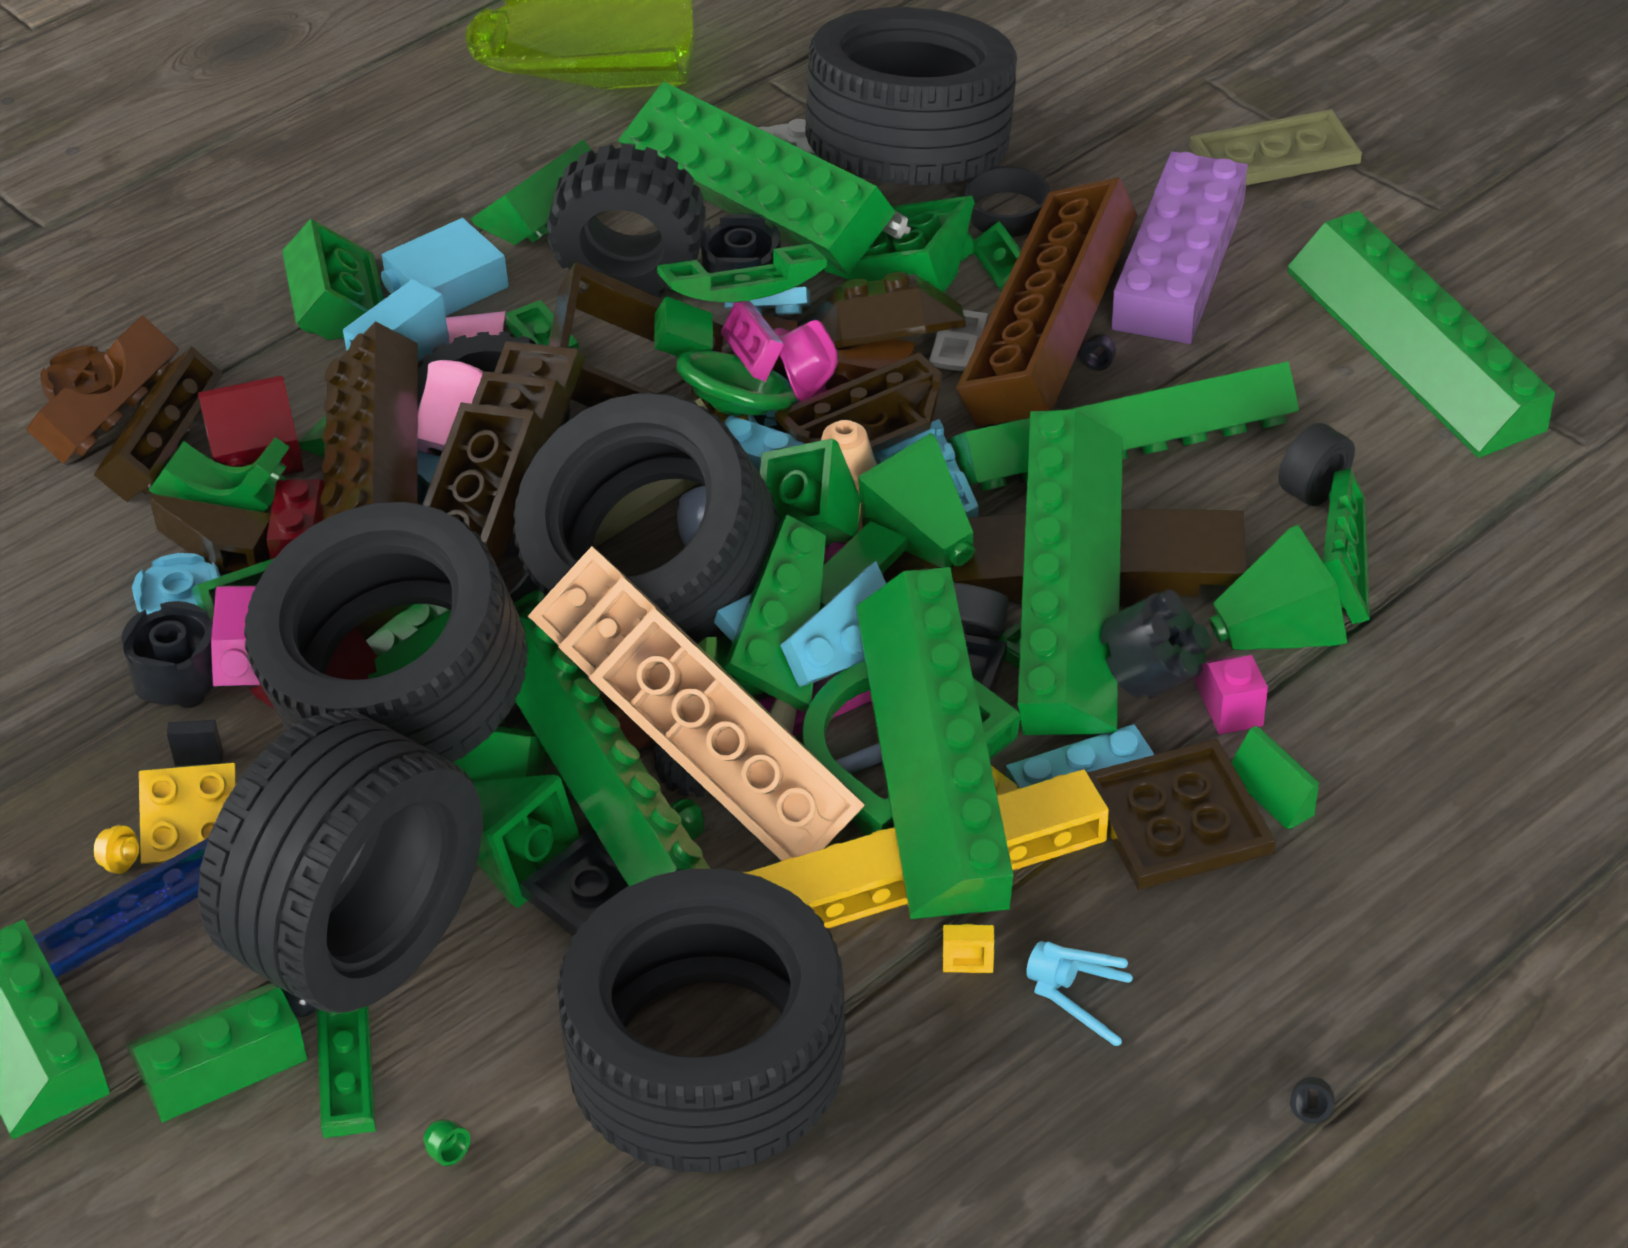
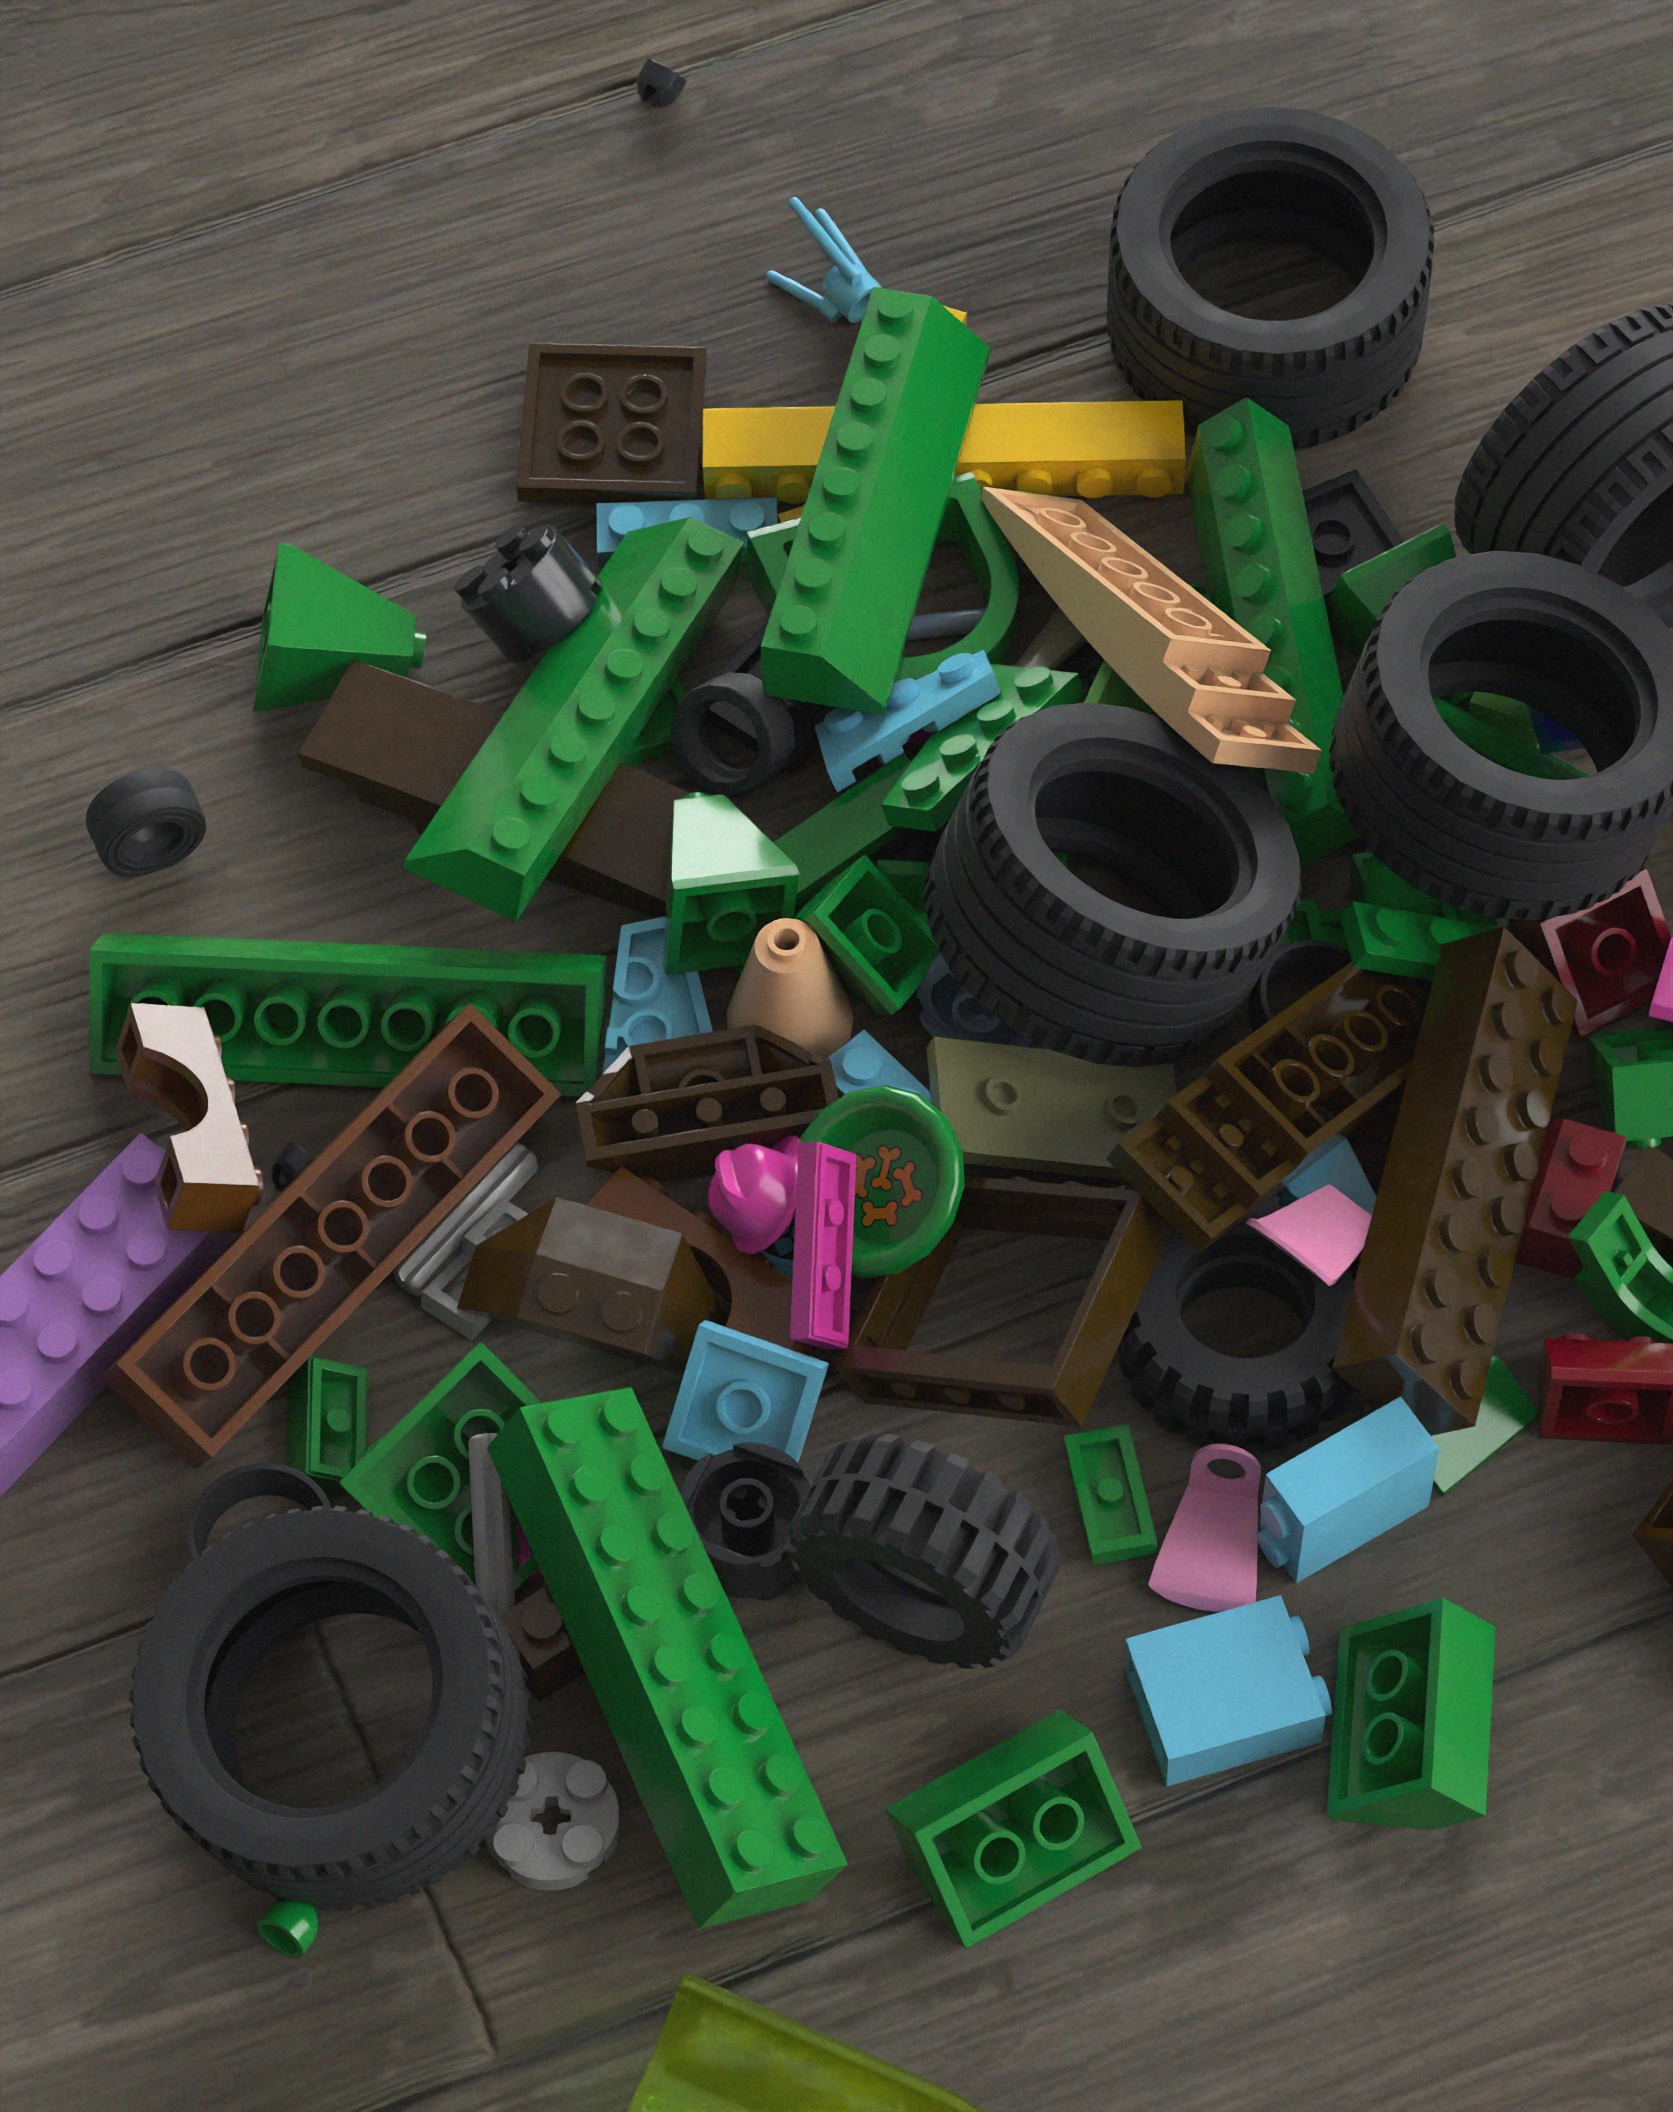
camera: 160 degrees left, 15 degrees up
green hinge [423,1119,470,1166] -> none
green piece [654,296,713,357] -> none
green slope [657,244,827,302] -> none
dark pink slope [1193,655,1268,735] -> none
green slope [1231,726,1319,829] -> none
green wing [1322,468,1370,624] -> none
none -> reddish brown arch [115,1003,263,1233]

